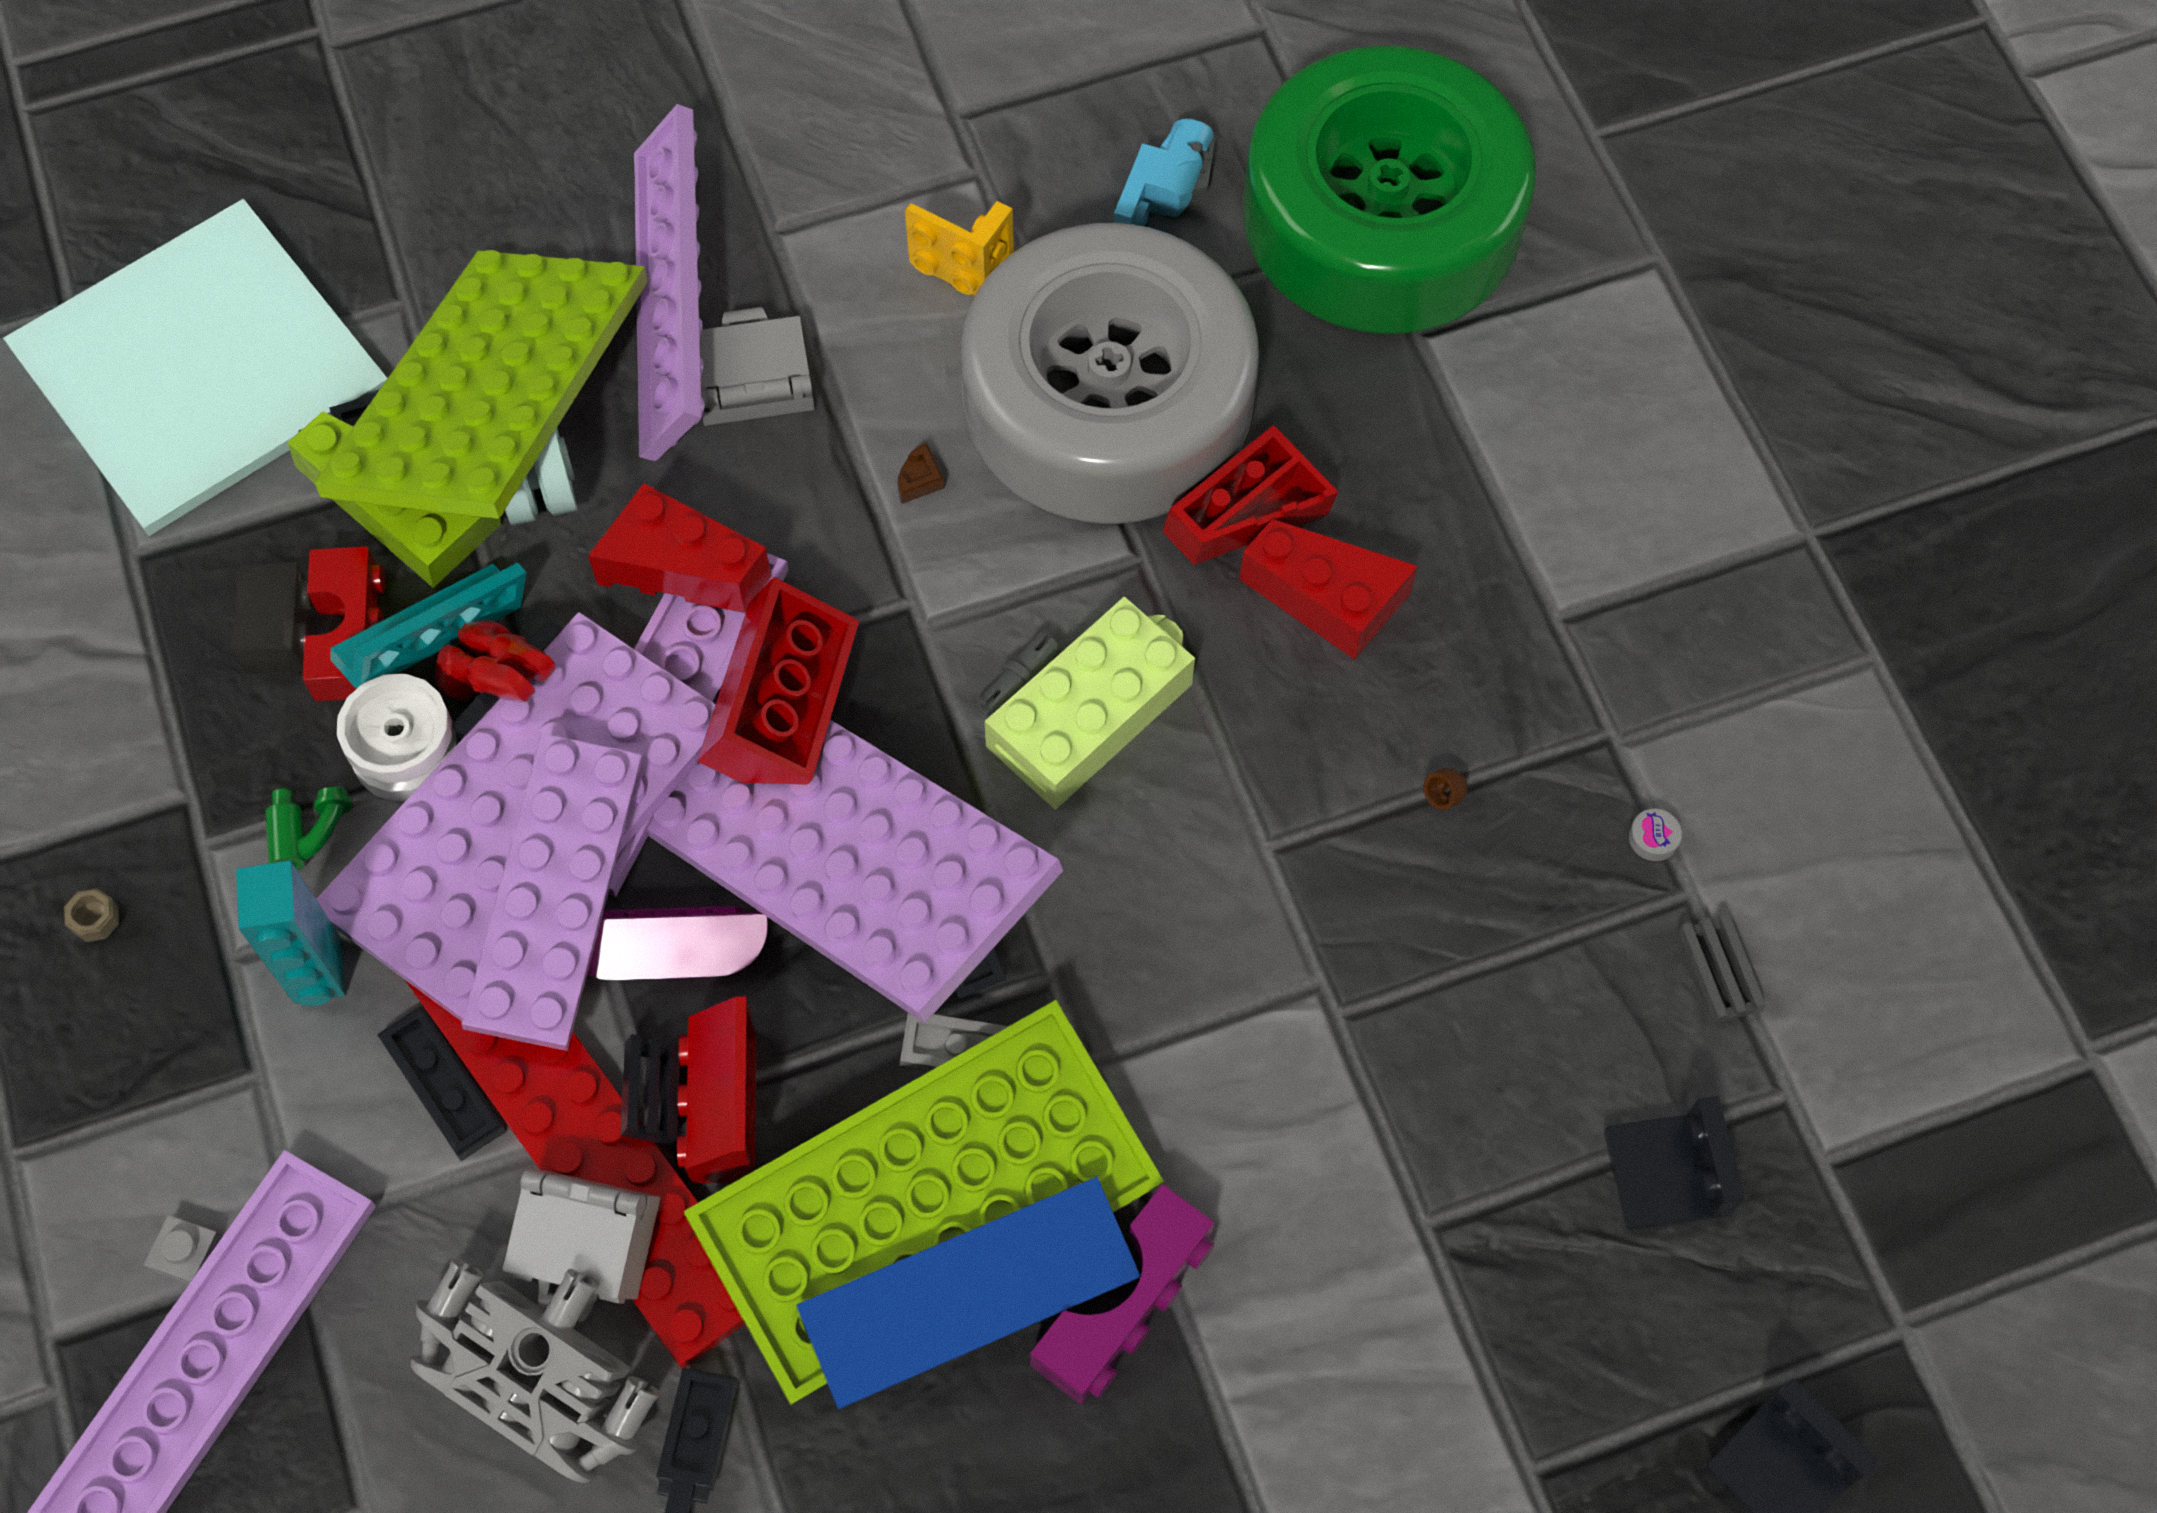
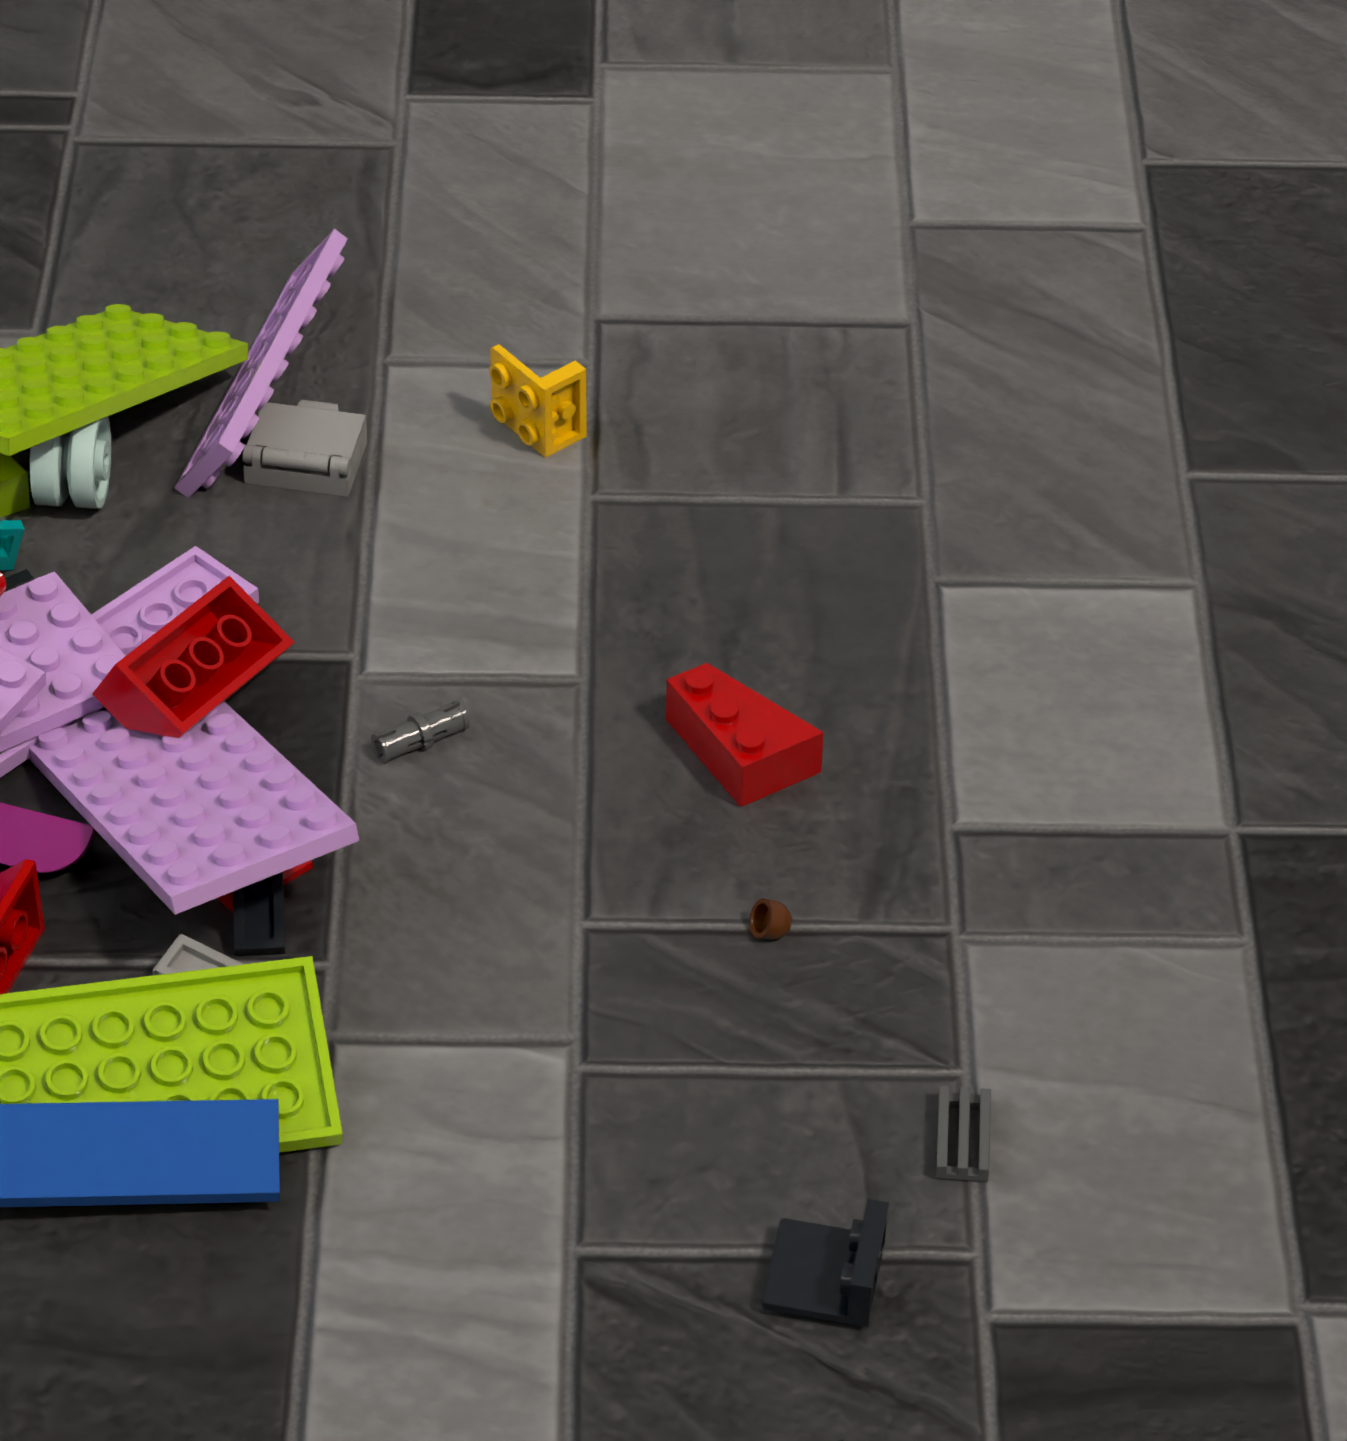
camera: 20 degrees right, 20 degrees down
red wedge [588,483,772,613] -> none
reddish brown tile [897,443,945,504] -> none
light grey wheel [961,223,1259,524] -> none
yellowish green piece [985,597,1195,810] -> none
magenta arch [1030,1184,1215,1405] -> none
medium azure plate [1114,119,1215,227] -> none
red wedge [1162,425,1339,565] -> none
green wheel [1243,45,1536,334] -> none
light grey tile [1629,809,1682,861] -> none

